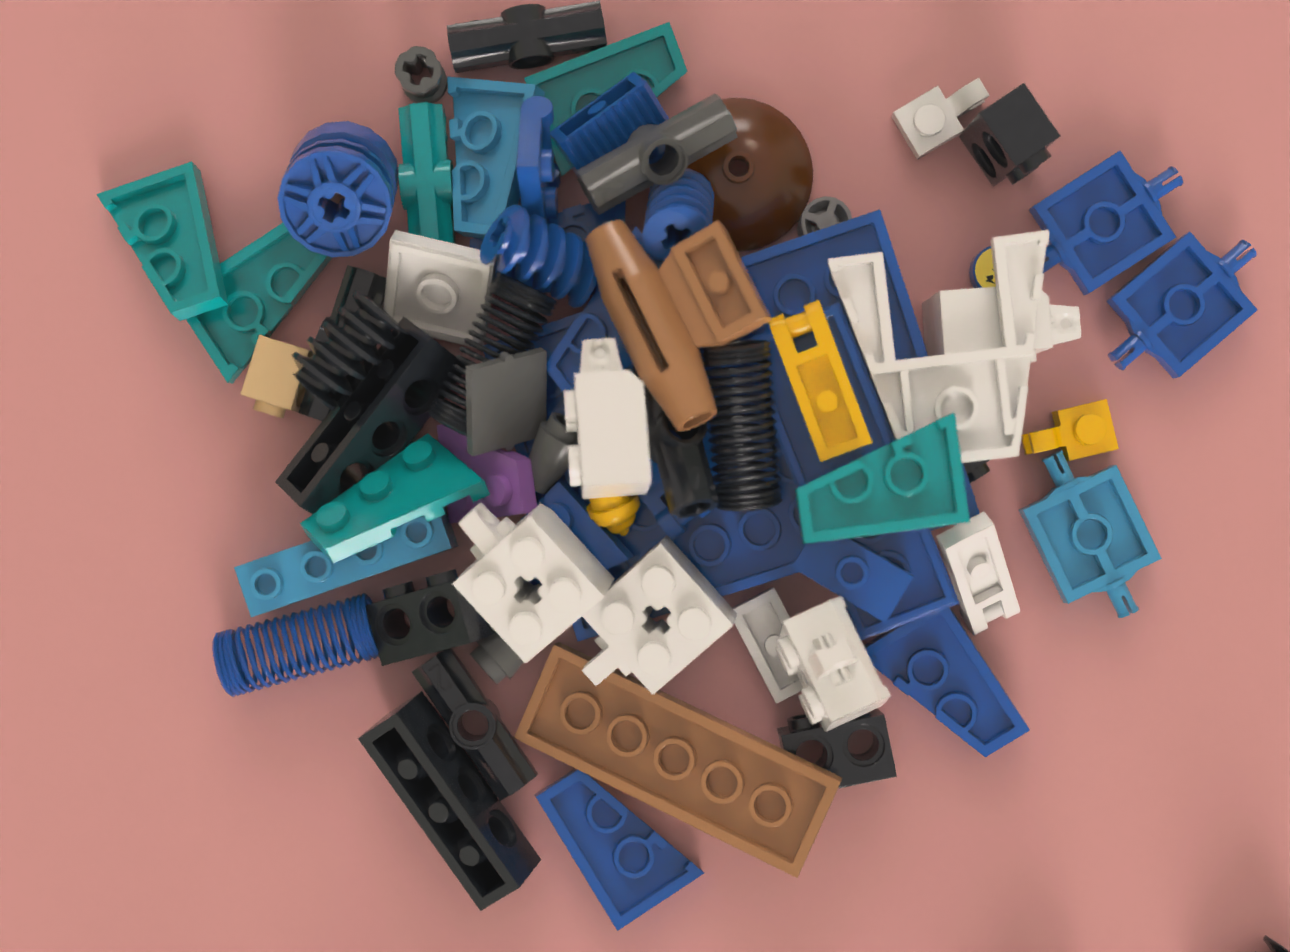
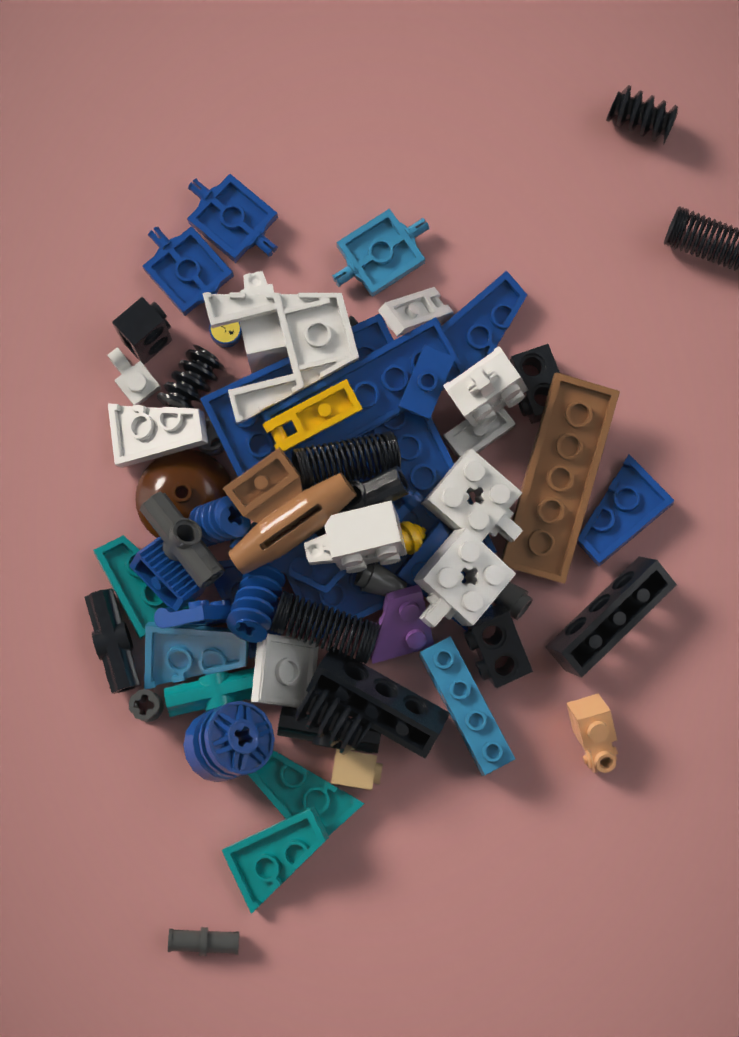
camera: 100 degrees left, 10 degrees down
blue piece [212,593,379,697] -> none
teal wing [300,433,490,563] -> none
black piece [412,648,538,801] -> none
dark grey piece [465,347,547,456] -> none
teal wing [795,412,970,544] -> none
yellow plate [1021,399,1119,461] -> none
none -> white wing [108,403,208,468]
none -> black piece [157,345,225,409]
none -> dark grey pin [168,927,239,956]
none -> light nougat brick [566,693,618,773]

